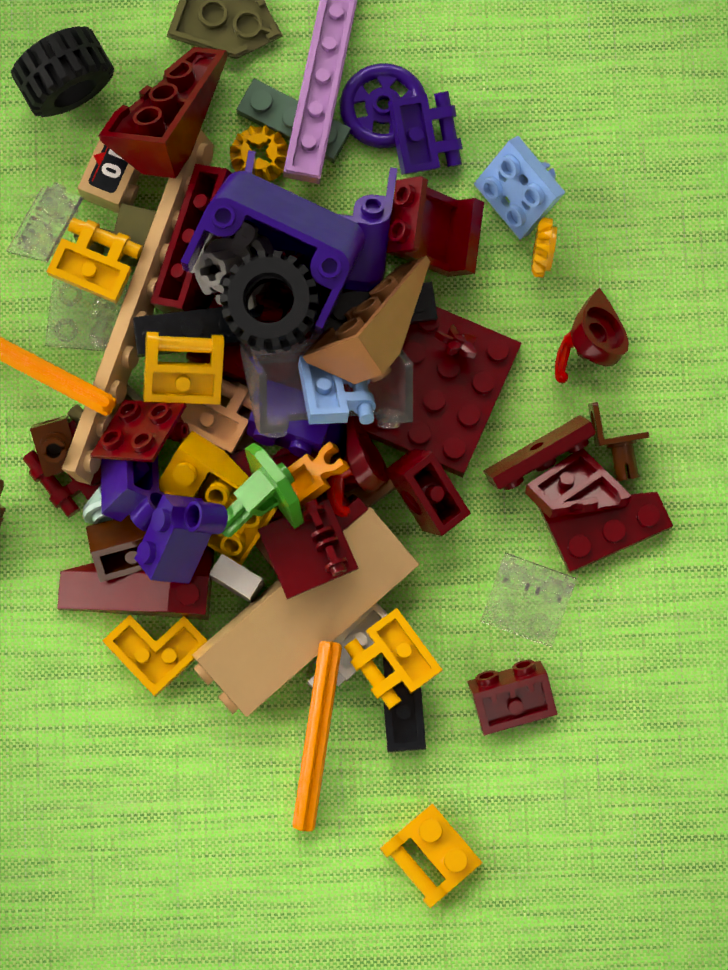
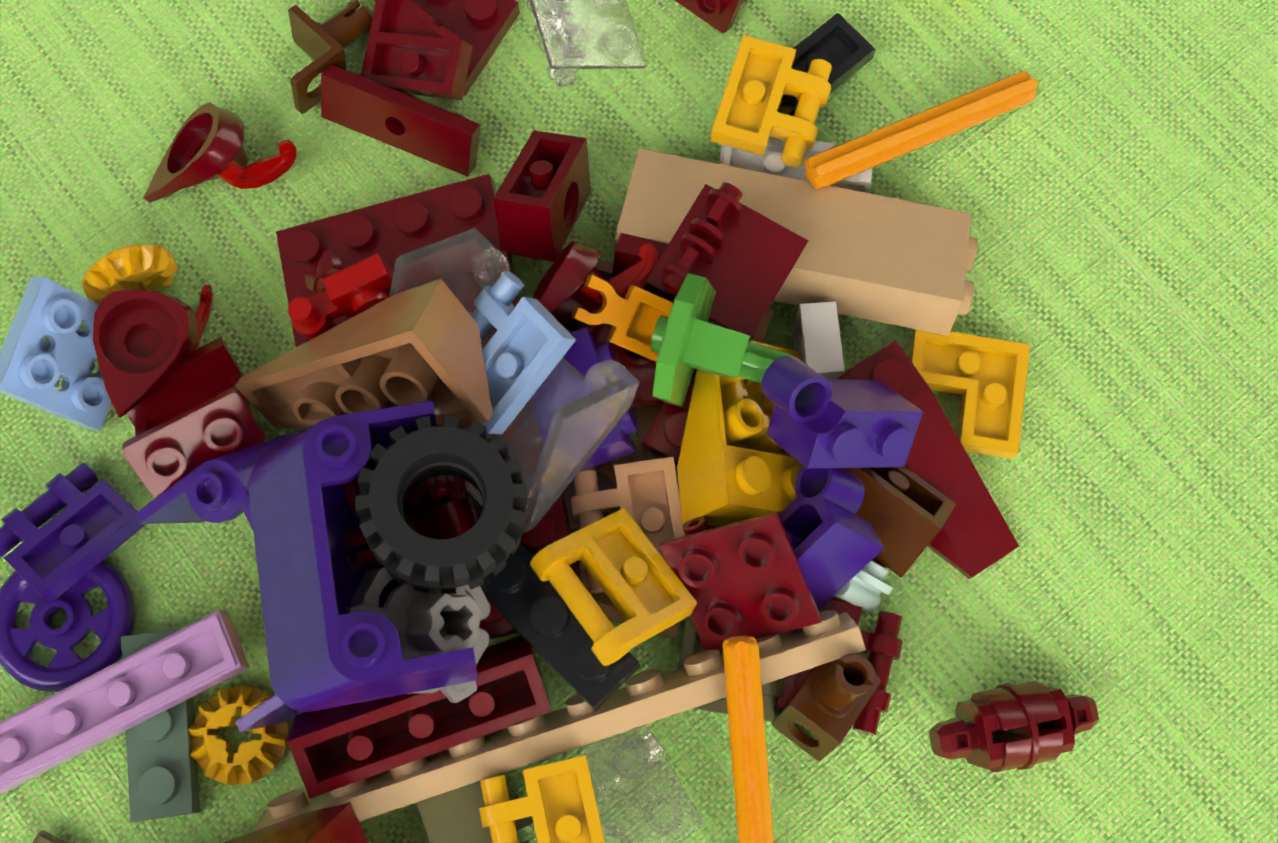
camera: 130 degrees left, 5 degrees down
none -> dark red piece [93,284,213,418]
none -> red plate [288,253,409,339]

